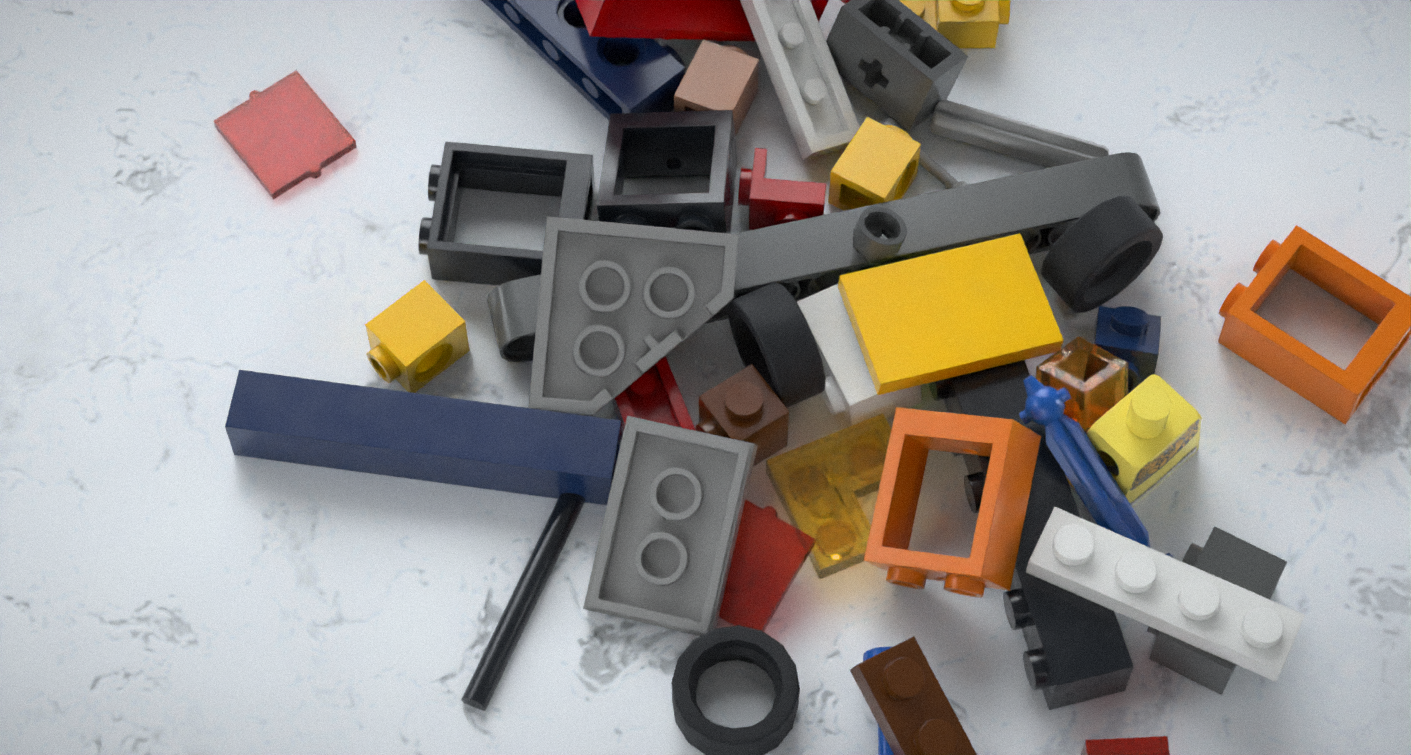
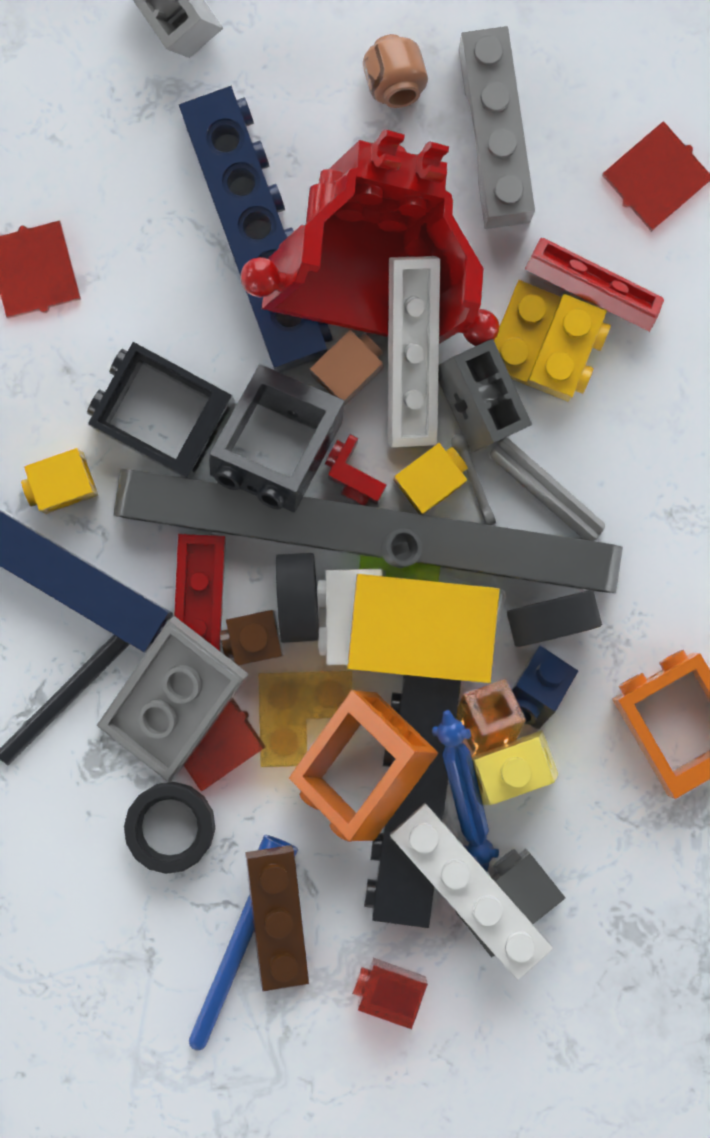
camera: 20 degrees right, 25 degrees up
light grey plate [528,216,739,416] -> none

